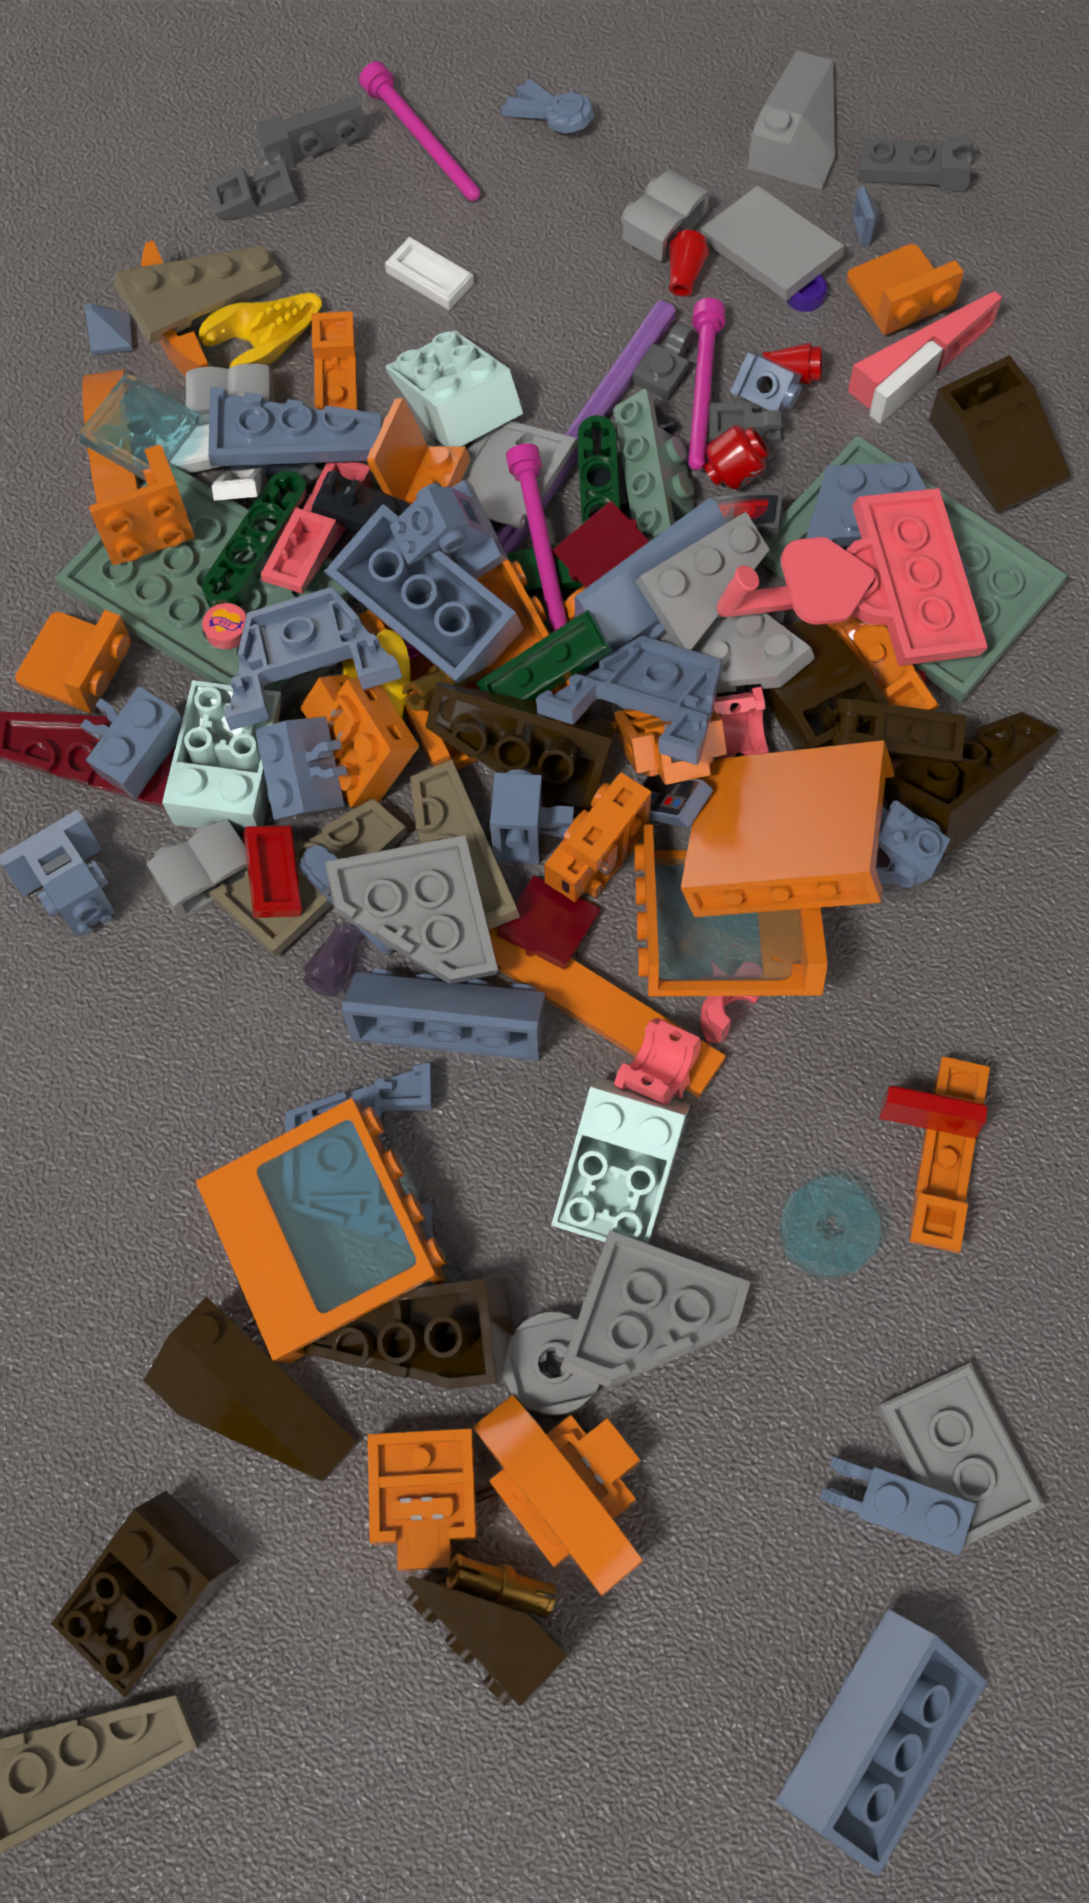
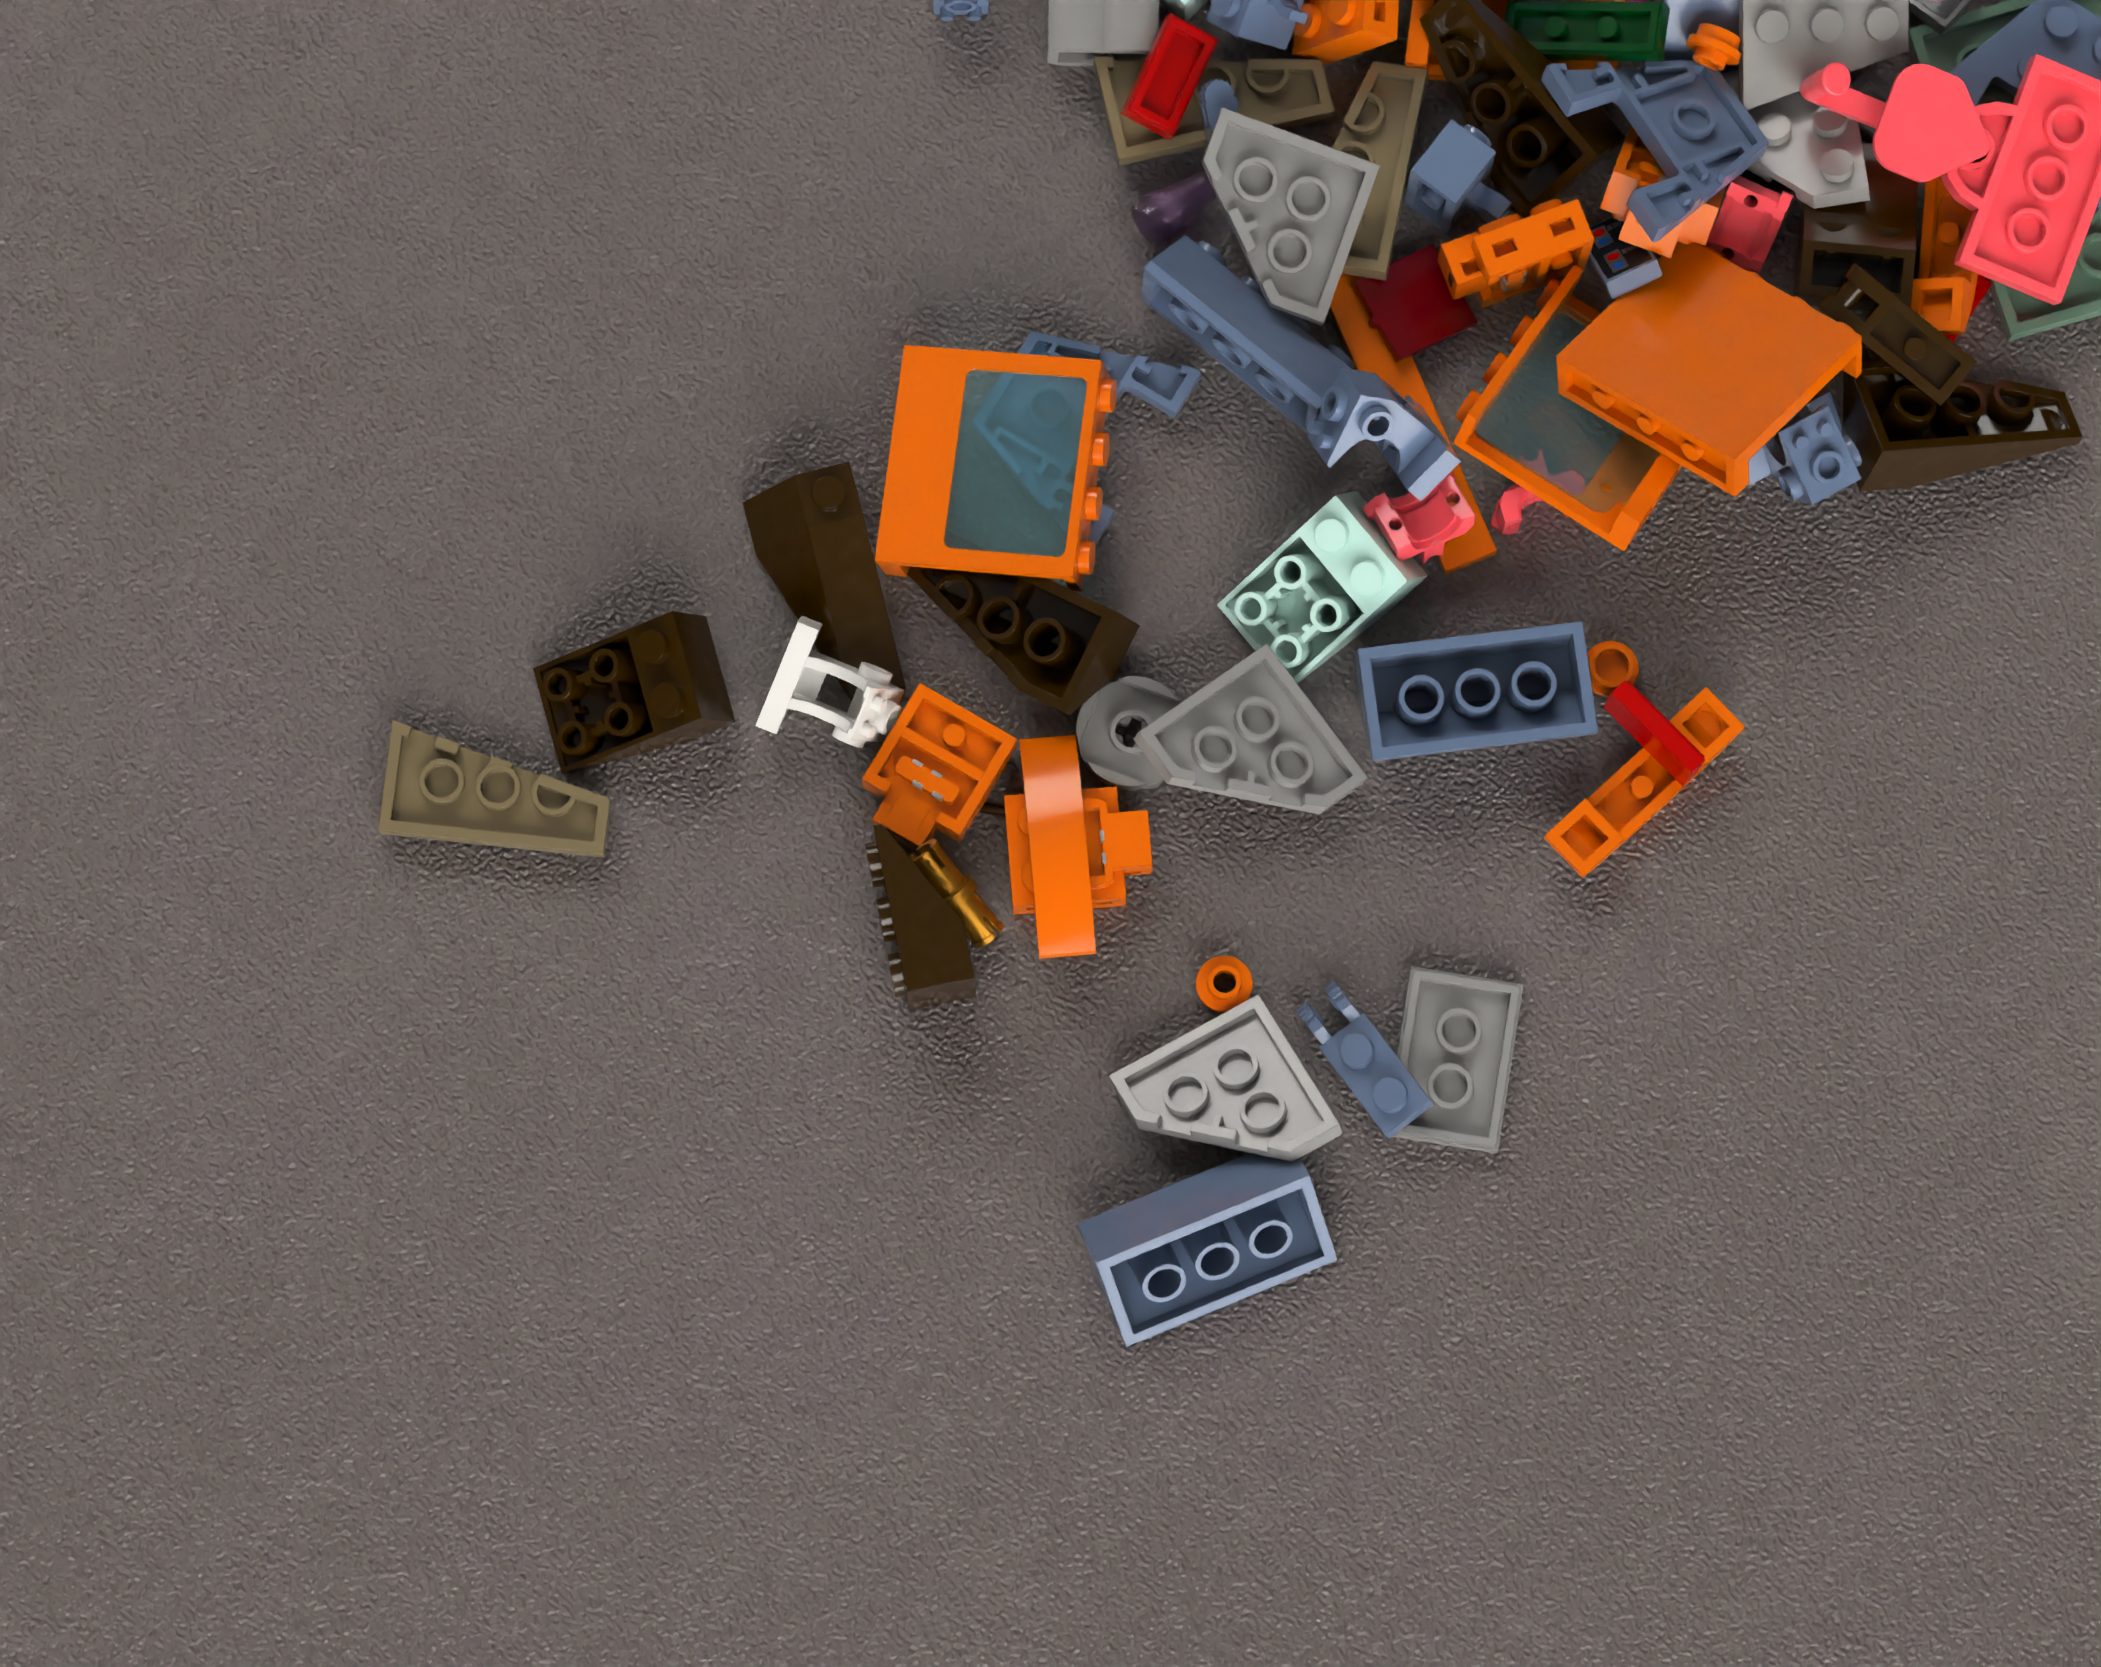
camera: 30 degrees right, 10 degrees up
clear light blue plate [779,1177,881,1279] -> none
none -> white tile [755,616,905,748]
none -> light grey plate [1109,995,1342,1162]
none -> orange plate [1196,956,1253,1013]
none -> sand blue tile [1307,368,1461,501]
none -> sand blue slope [1354,621,1598,761]
none -> orange plate [1587,641,1639,697]
none -> orange plate [1686,23,1741,71]

